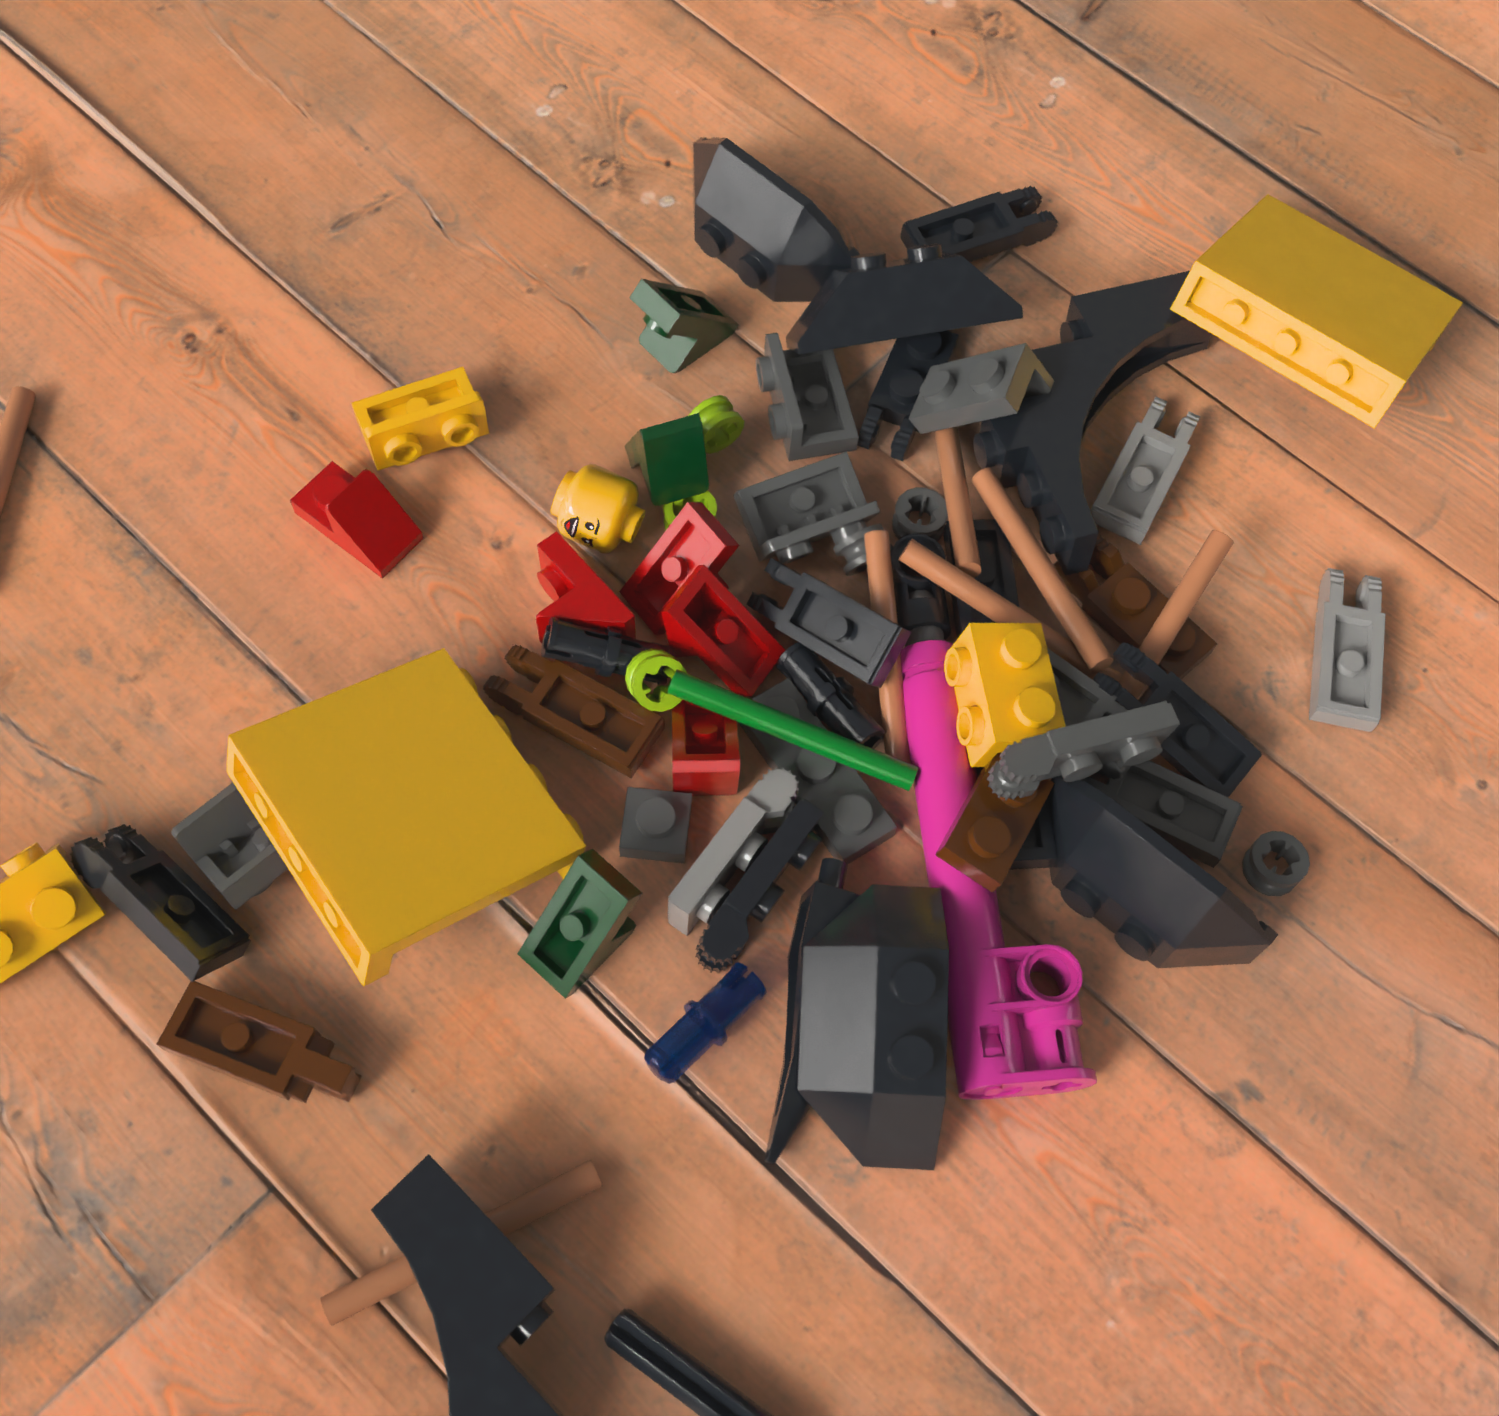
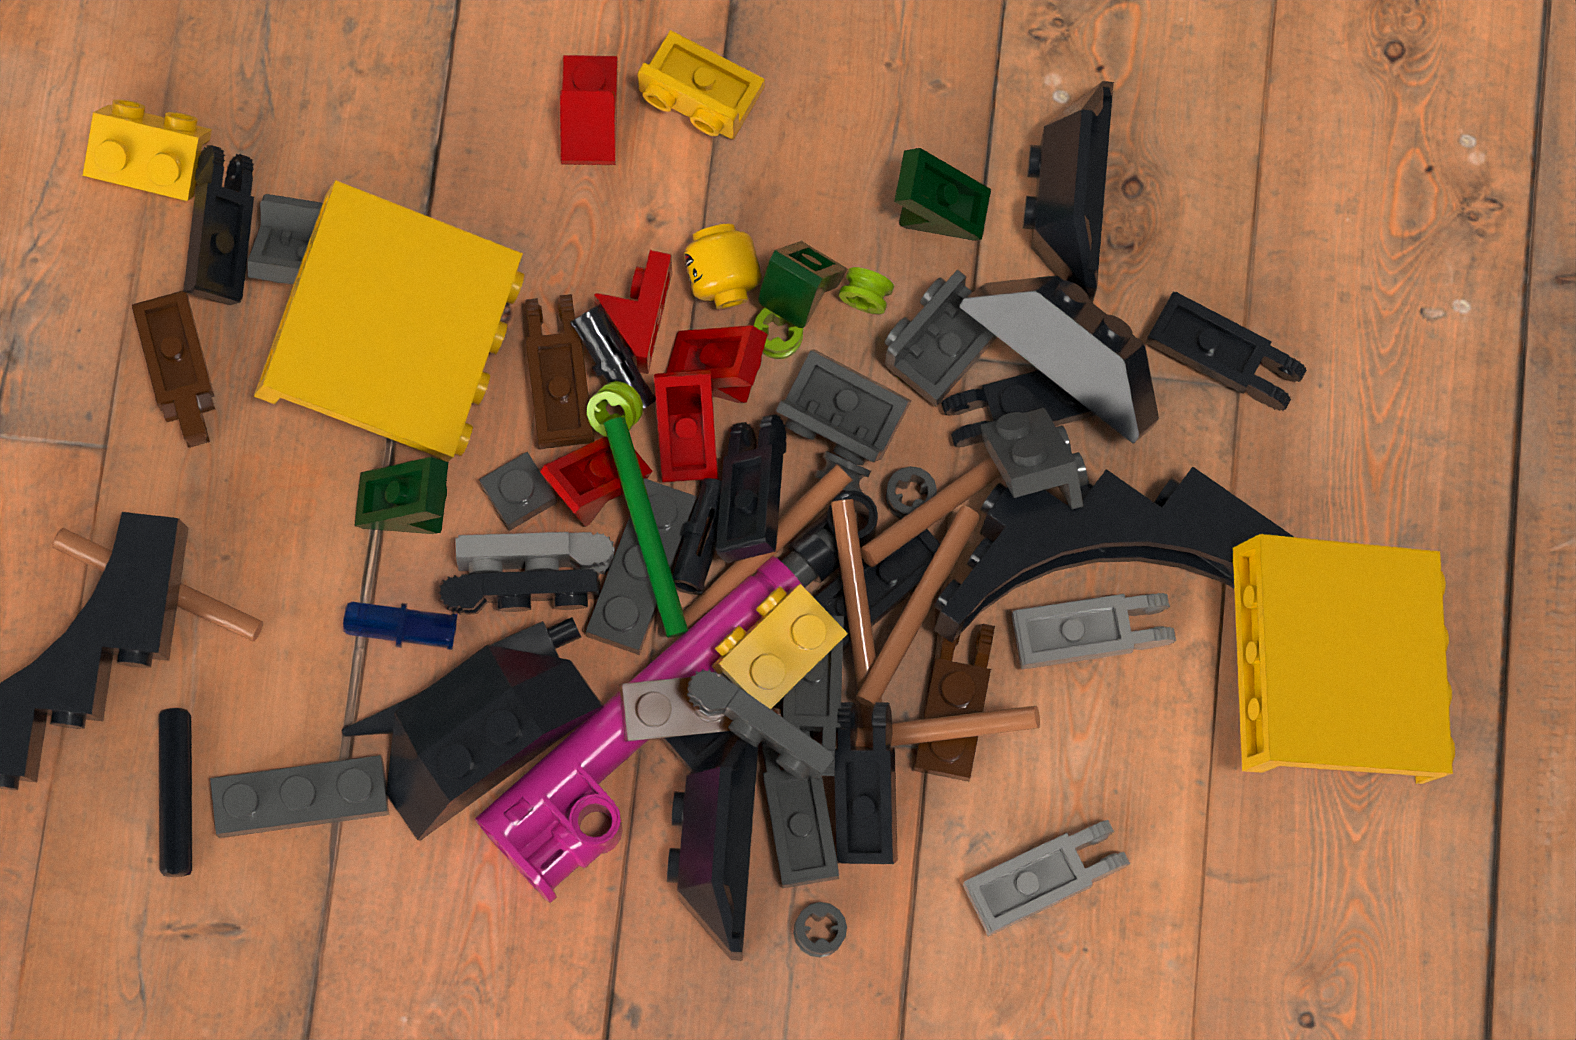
camera: 55 degrees right, 10 degrees up
none -> dark grey plate [210,755,389,838]

